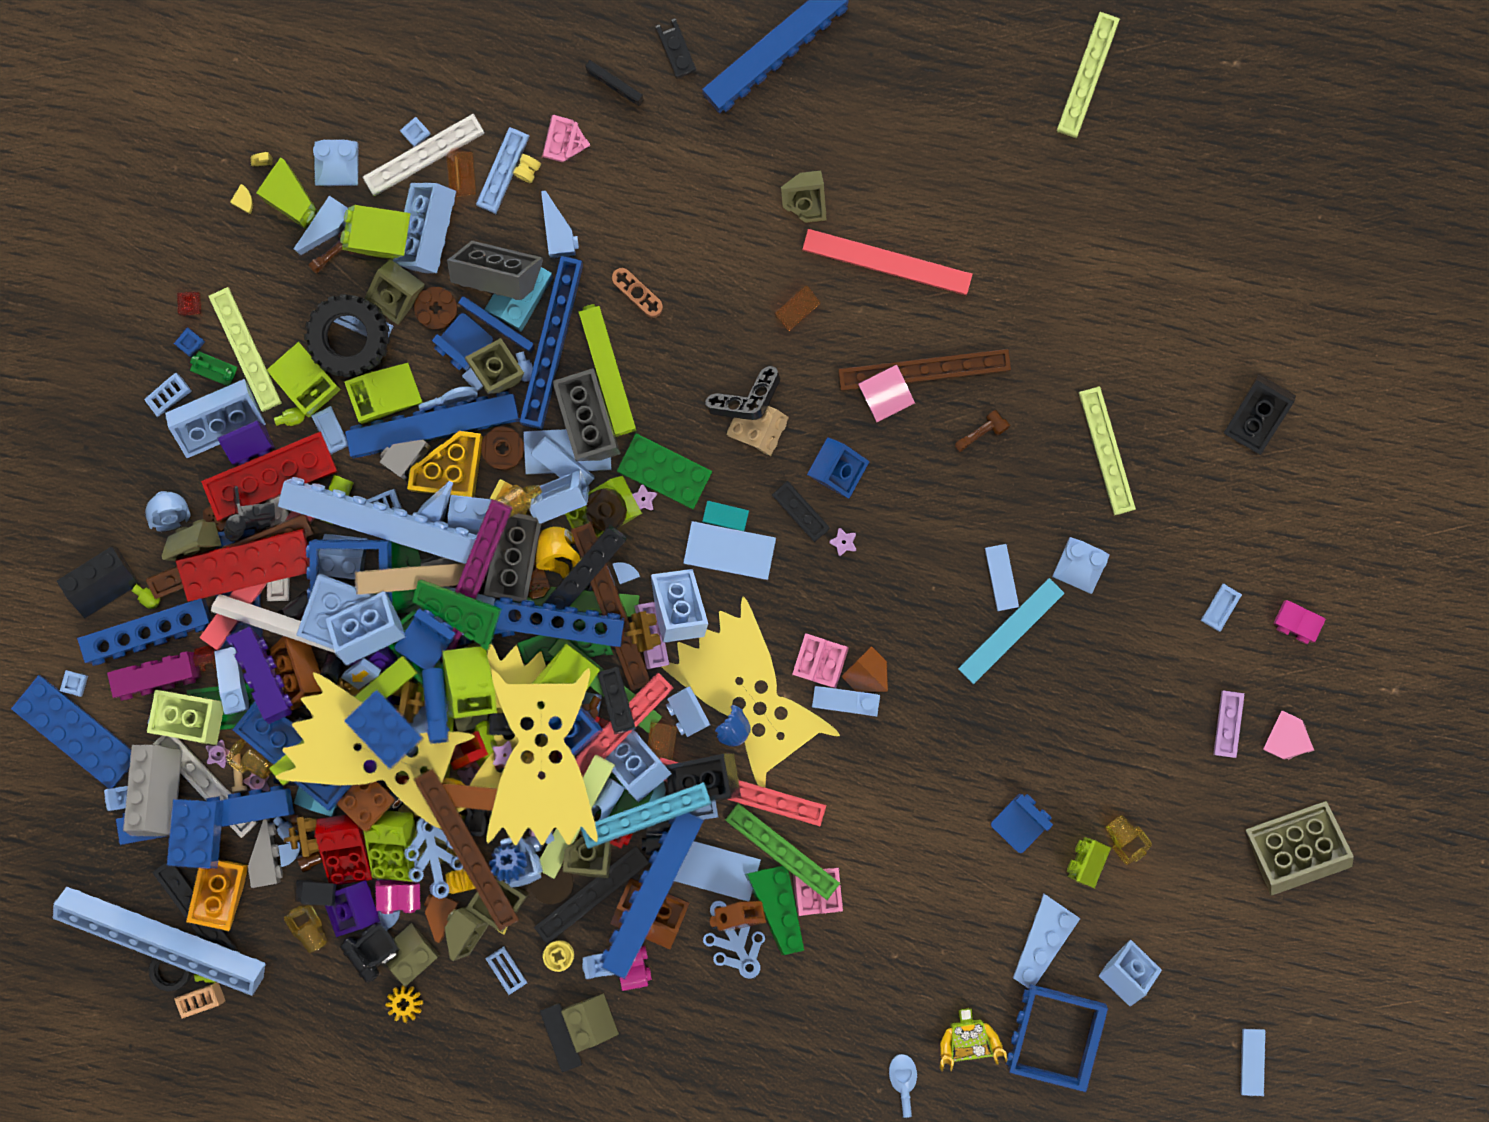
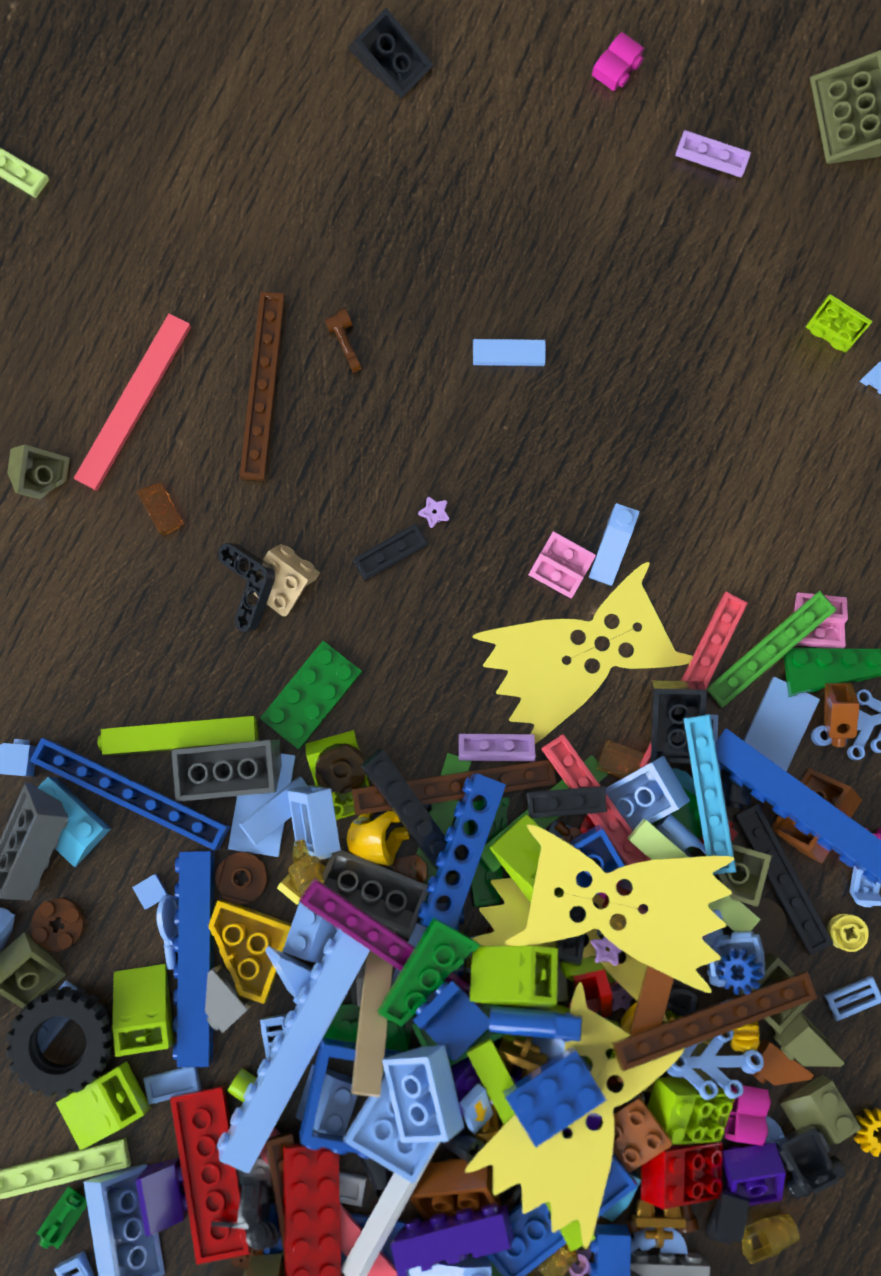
camera: 80 degrees left, 5 degrees down
blue tile [174,327,205,358] -> none
lime cylinder [274,407,305,426] -> none
blue bracket [432,313,493,371] -> none
blue tile [458,297,535,354] -> none
olive slope [465,338,524,394] -> none
light blue cylinder [516,351,533,382] -> none
nougat beam [612,268,663,318] -> none
light blue tile [613,562,640,584] -> none
pearl gold hips [624,611,661,653] -> none
lavender plate [632,484,657,511] -> none
light blue slope [651,569,708,643] -> none
light blue slope [666,686,710,737] -> none
light blue tile [684,521,776,580] -> none
teal tile [702,501,749,531] -> none
blue hair [715,705,751,746] -> none
blue slope [807,437,870,499] -> none
dark orange slope [841,646,888,692] -> none
bright pink slope [858,365,915,422] -> none
medium azure tile [958,578,1064,684] -> none
blue bracket [991,794,1053,853] -> none
light blue slope [1052,537,1109,594] -> none
yellowish green tile [1079,386,1136,516] -> none
clear yellow piece [1105,815,1152,865] -> none
light blue tile [1201,584,1242,632] -> none
bright pink slope [1263,711,1314,760] -> none

